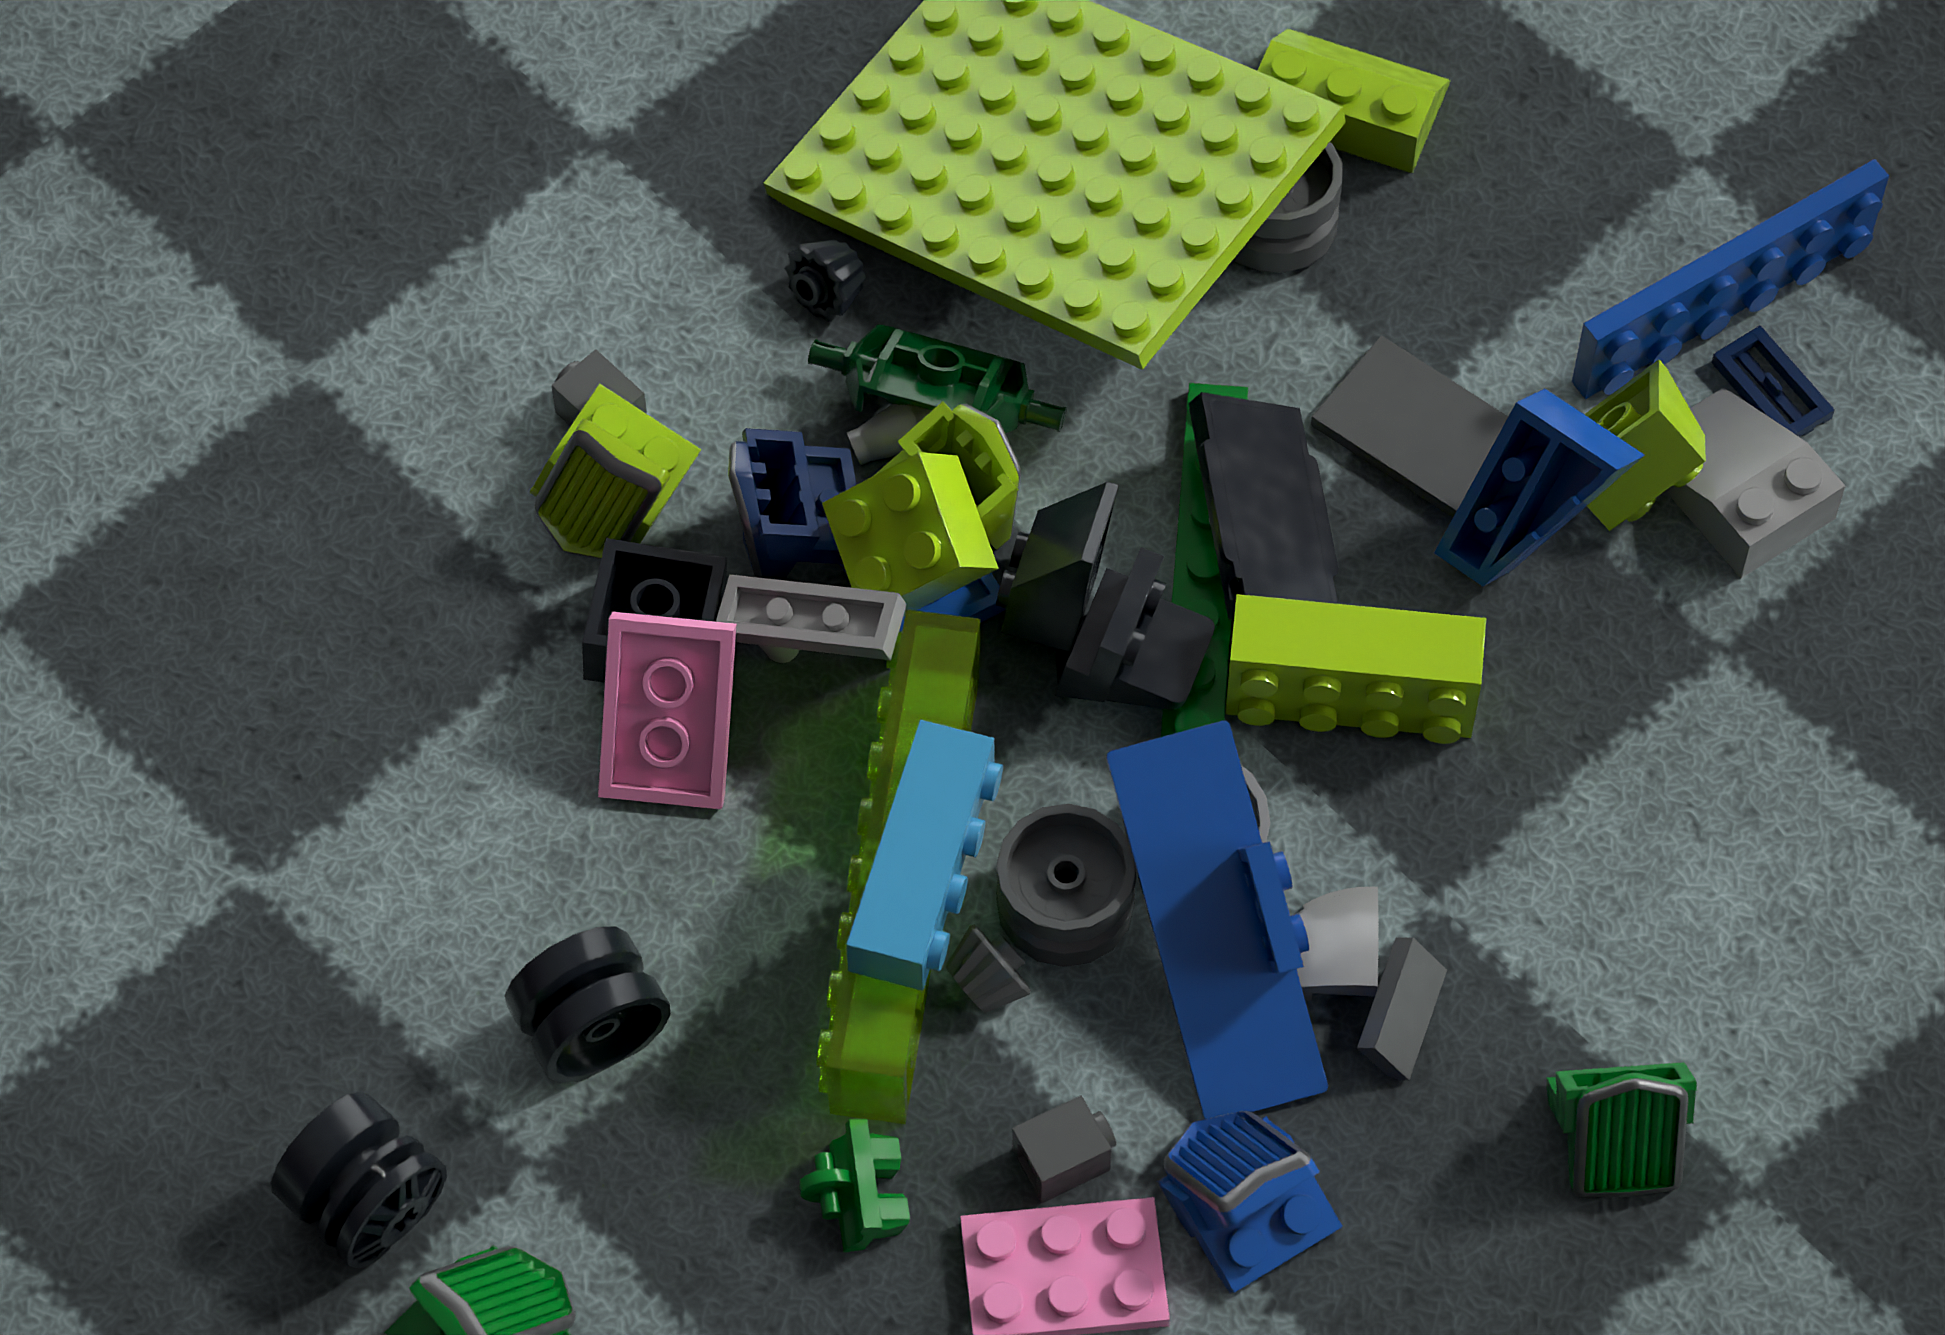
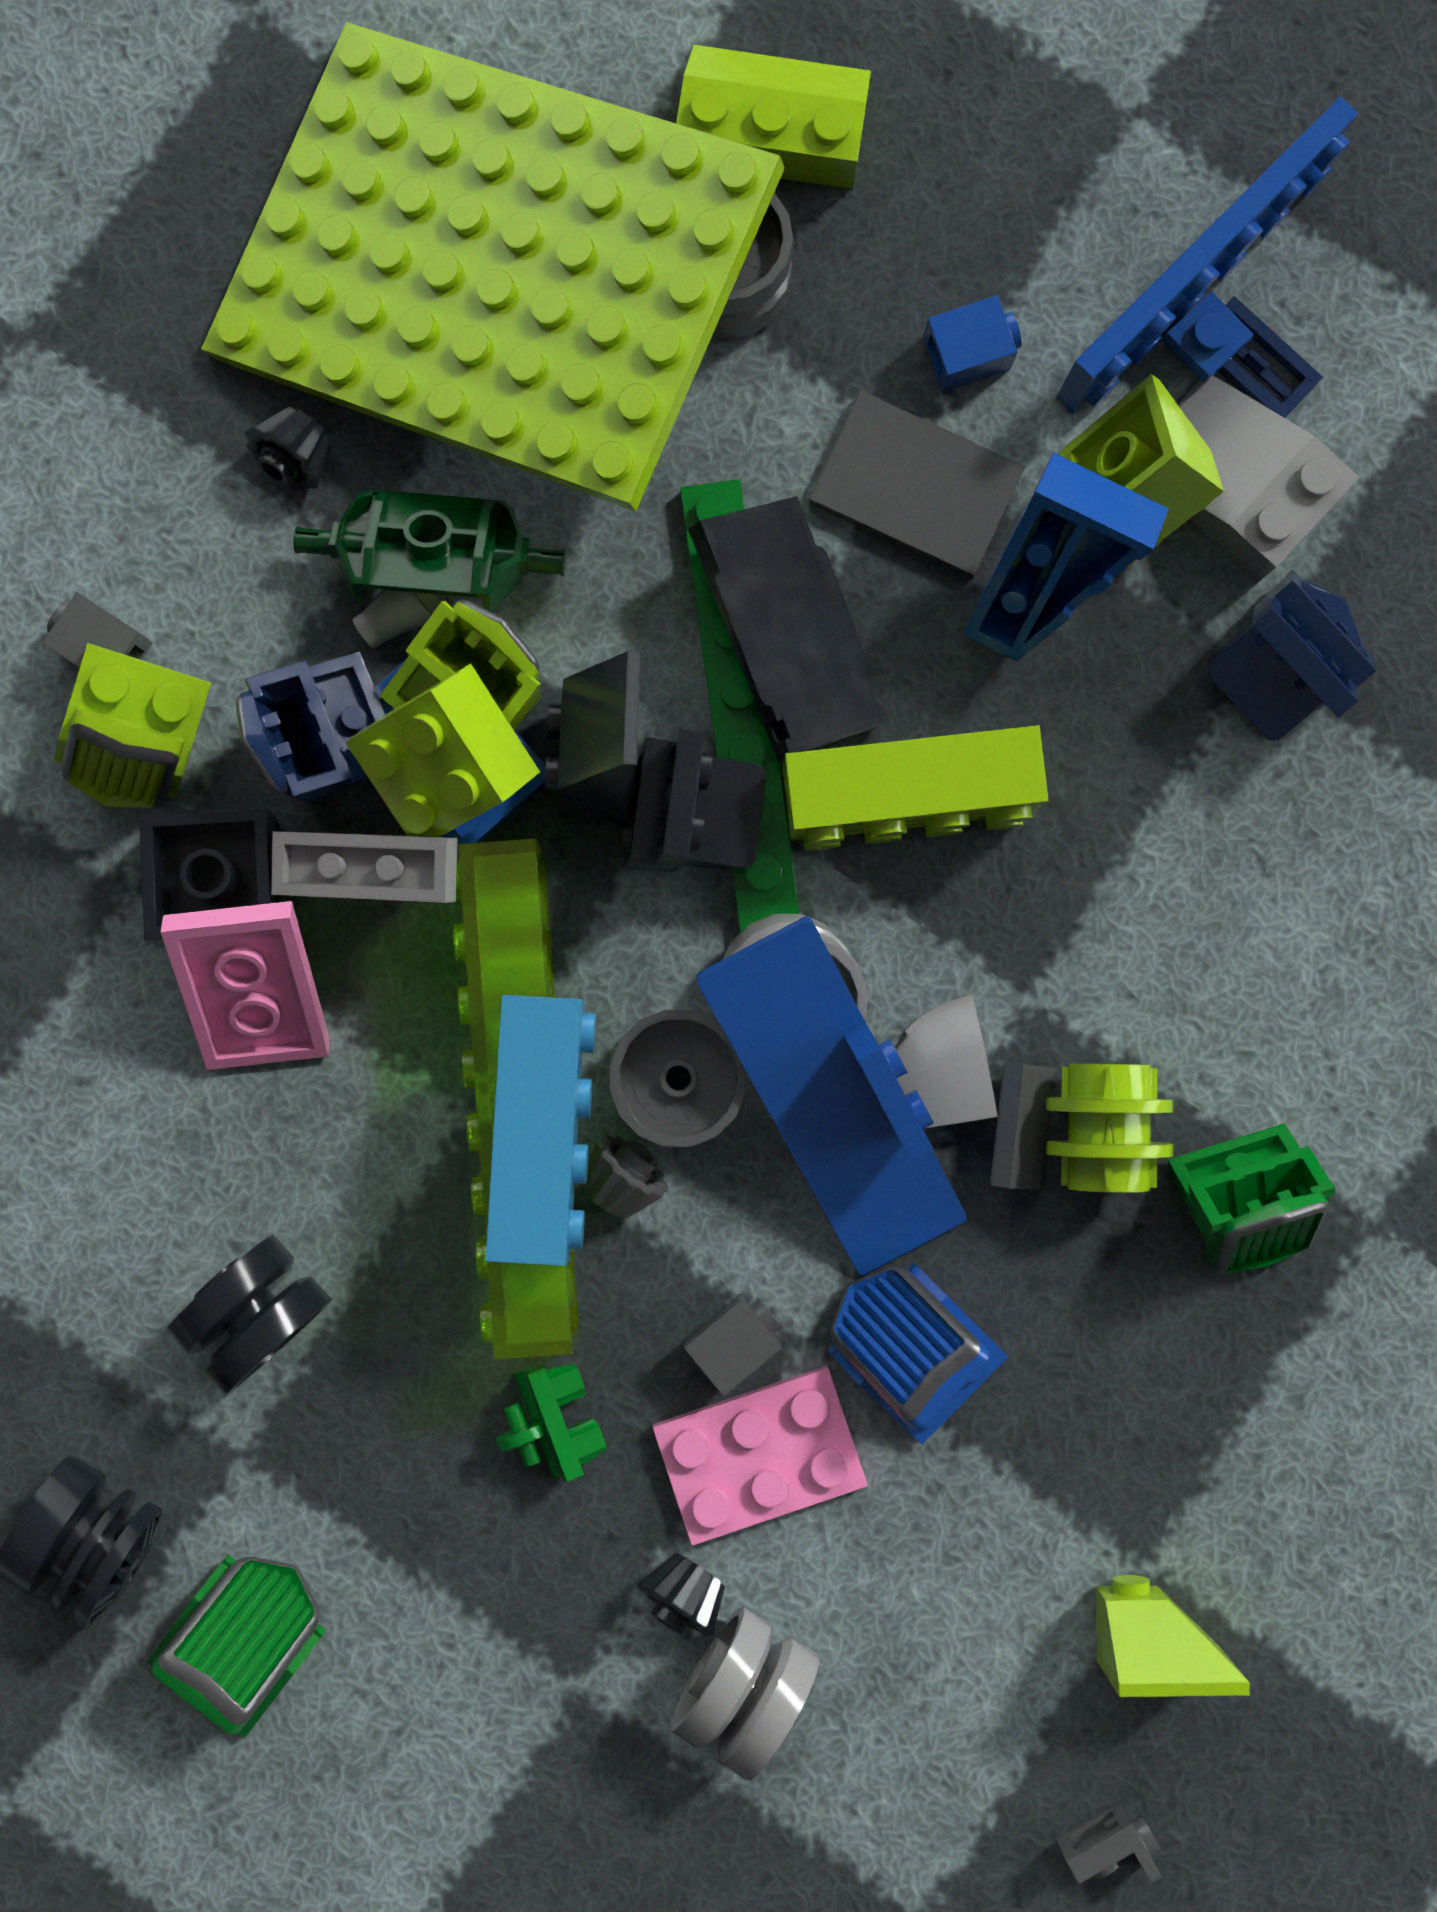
camera: 15 degrees left, 25 degrees up
none -> blue brick [923,295,1022,392]
none -> lime piece [1046,1064,1173,1193]
none -> blue plate [1163,291,1254,384]
none -> dark blue piece [1208,570,1377,740]

